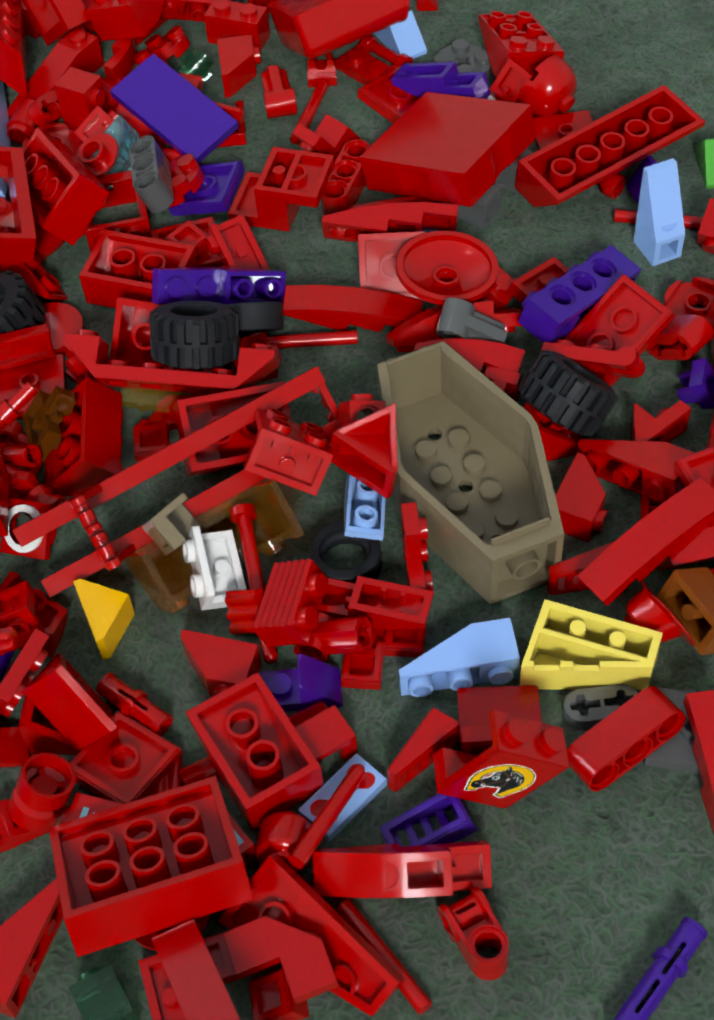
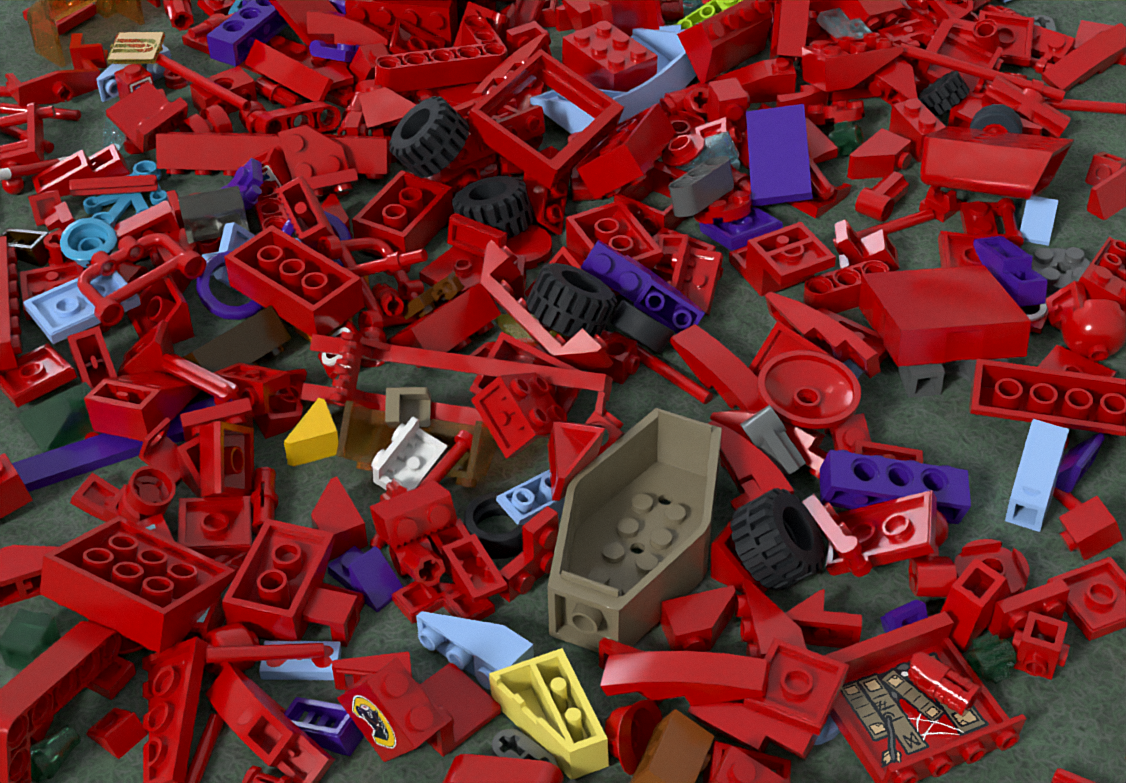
camera: 45 degrees right, 10 degrees down
red tile [223,916,339,1004] -> none

